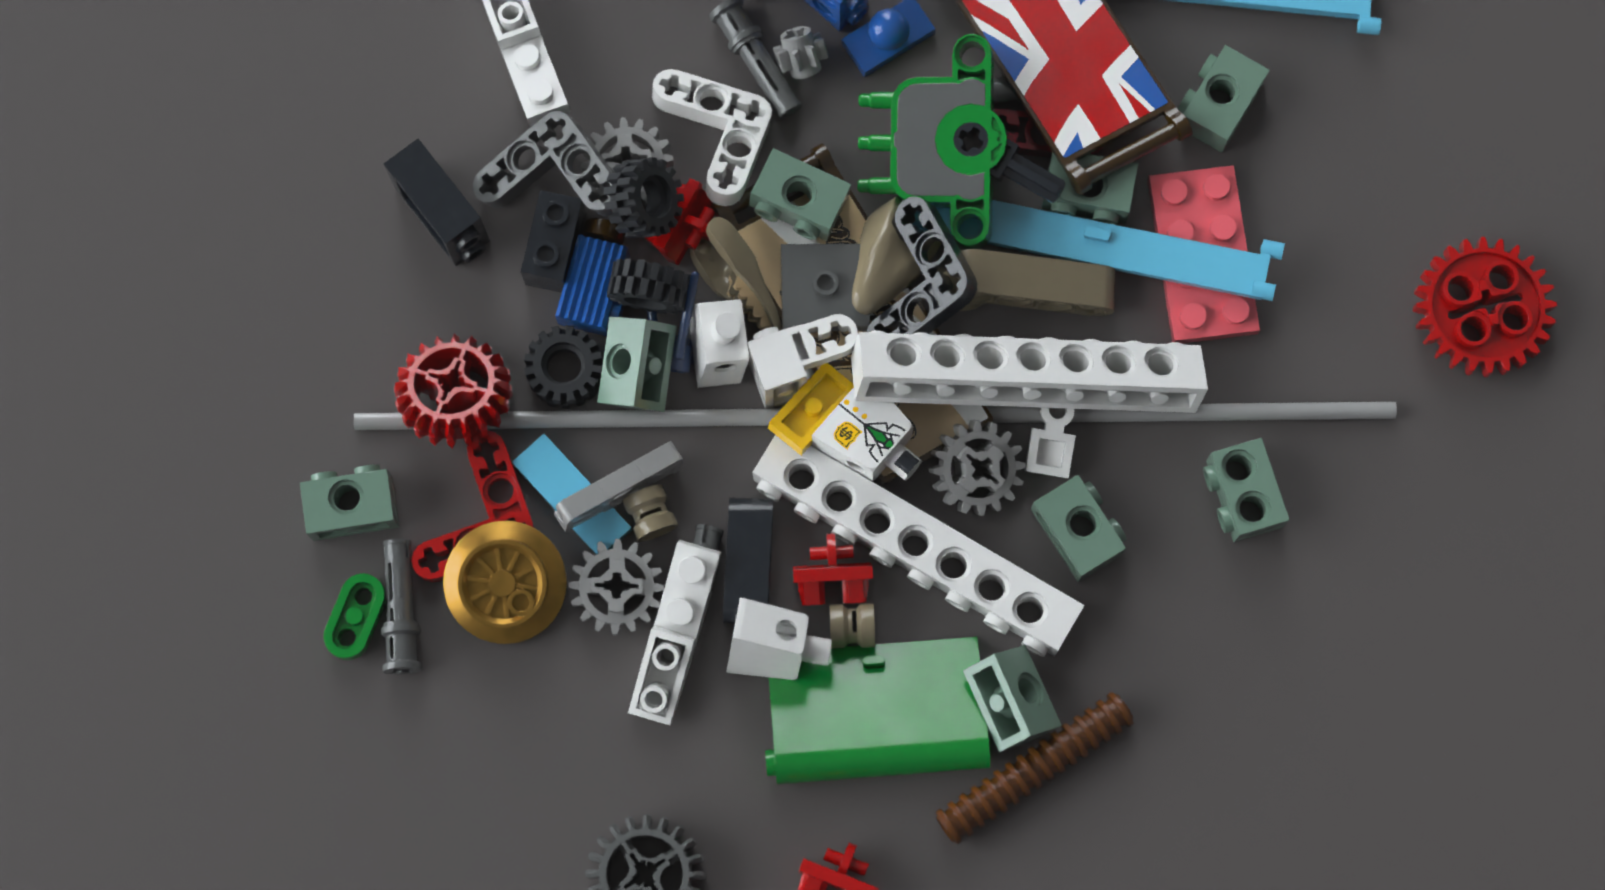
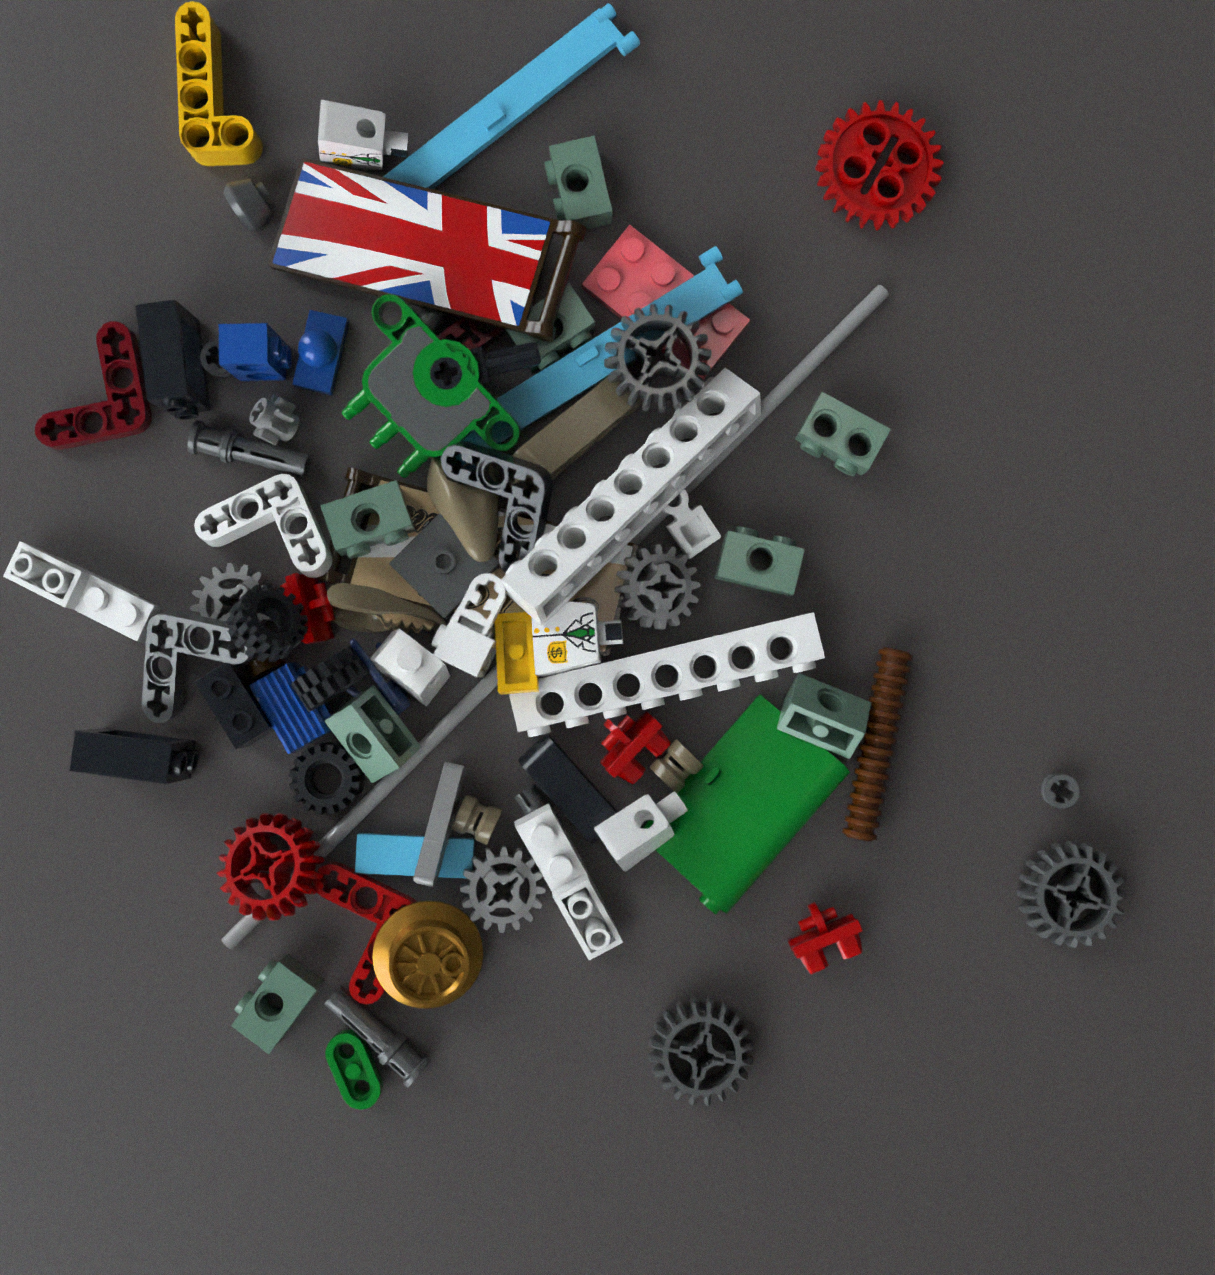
camera: 50 degrees left, 10 degrees up
none -> dark grey gear [604,304,712,413]

